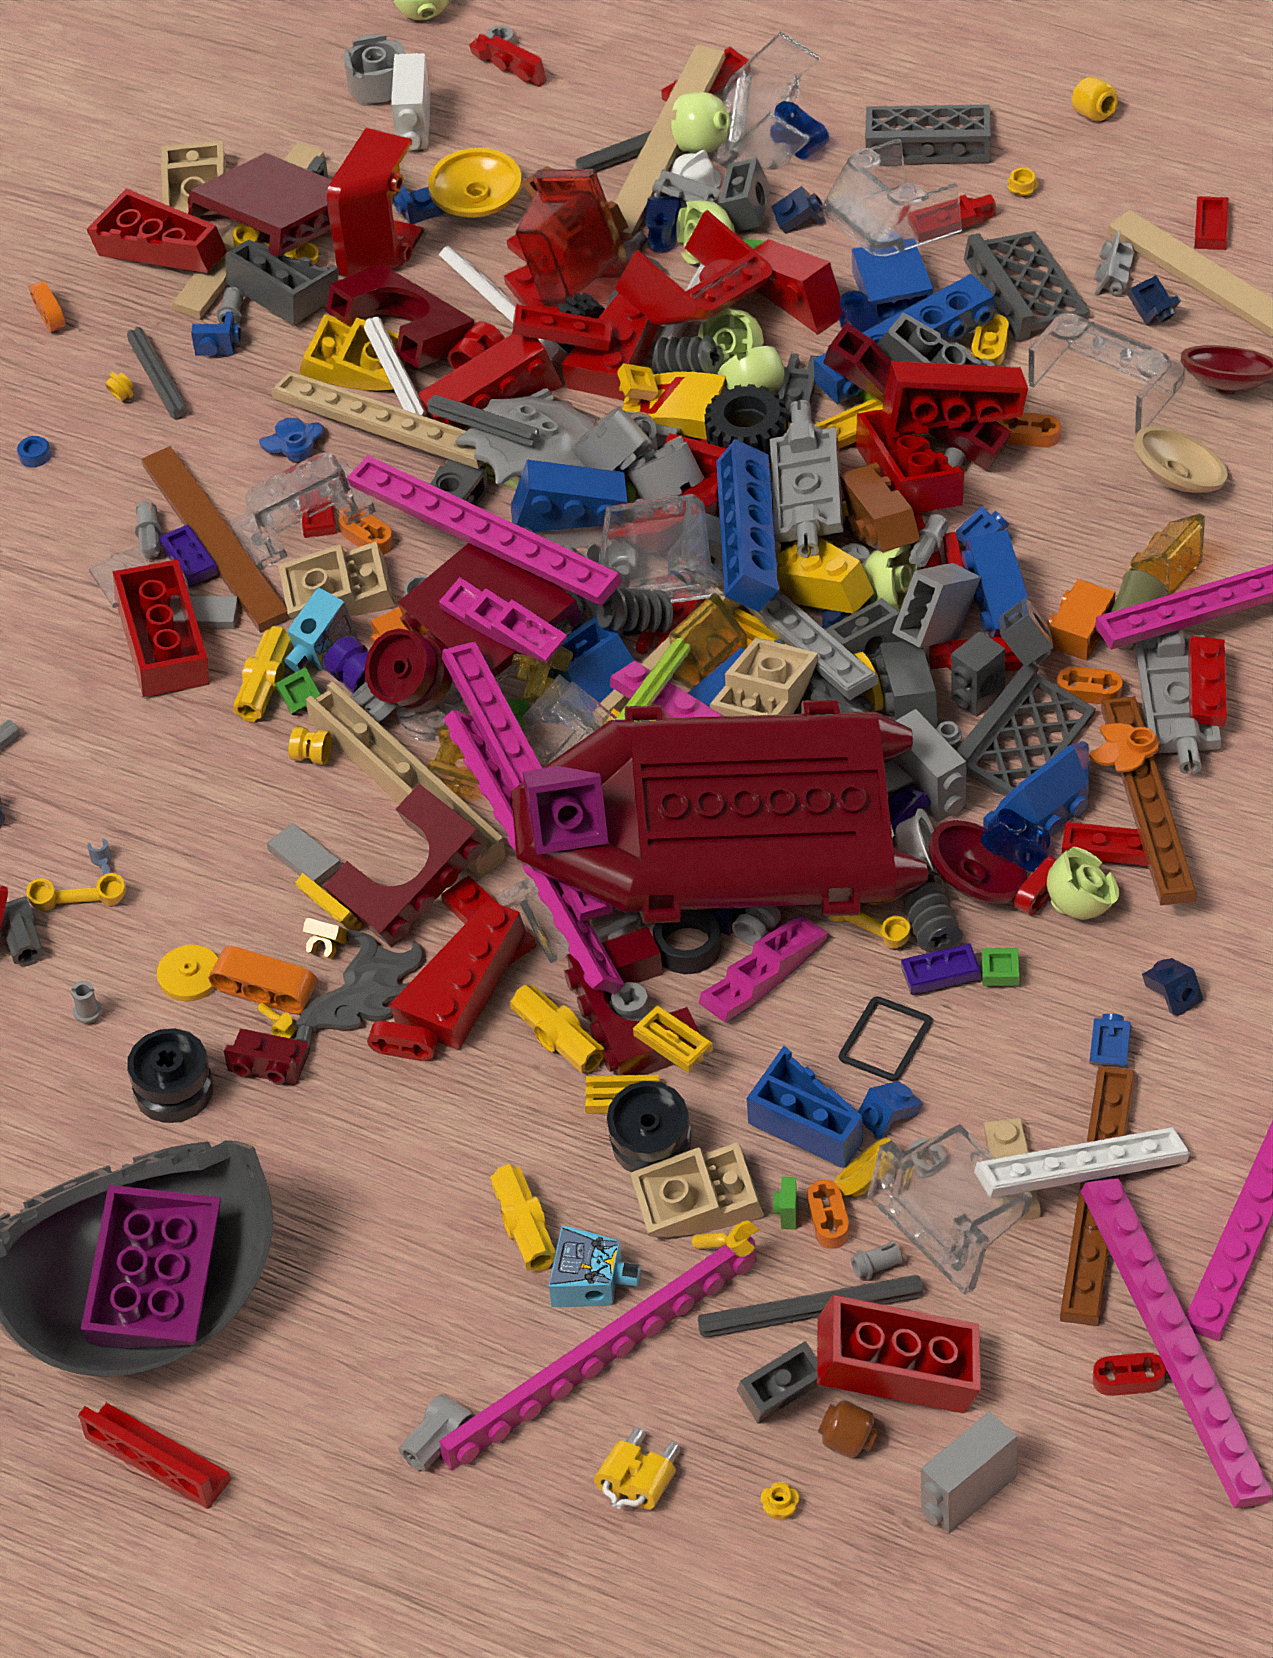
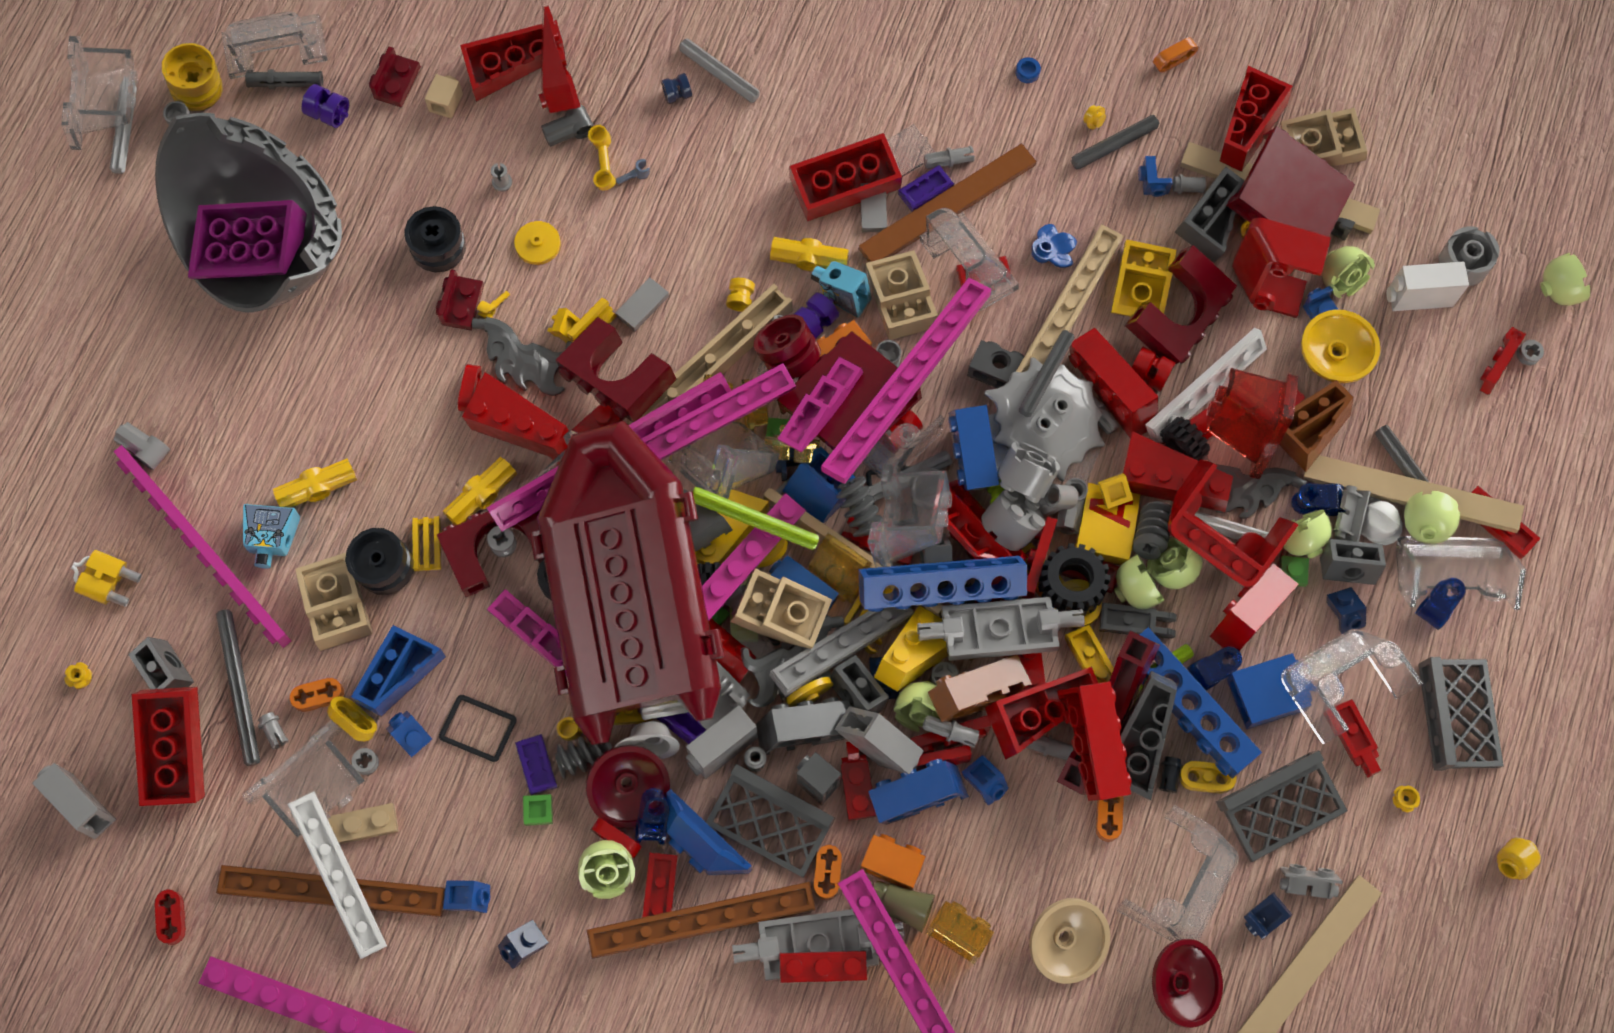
camera: 80 degrees right, 20 degrees up
red fence [78,1402,231,1509] -> none
orange beam [208,946,318,1014] -> none
bright green plate [275,667,321,715] -> none
white axle [364,317,426,417] -> none
red plate [512,304,612,351] -> none
magenta slope [523,766,609,855] -> none
yellow tile [633,1005,713,1073] -> none
yellow piece [692,1220,760,1257] -> none
bright green plate [773,1177,798,1229] -> none
dark orange head [818,1400,879,1458] -> none
dark grey brick [998,597,1053,667] -> none
dark pink plate [1081,1178,1273,1509] -> none
orange plate [1089,723,1159,773] -> none
red tile [1194,196,1229,250] -> none

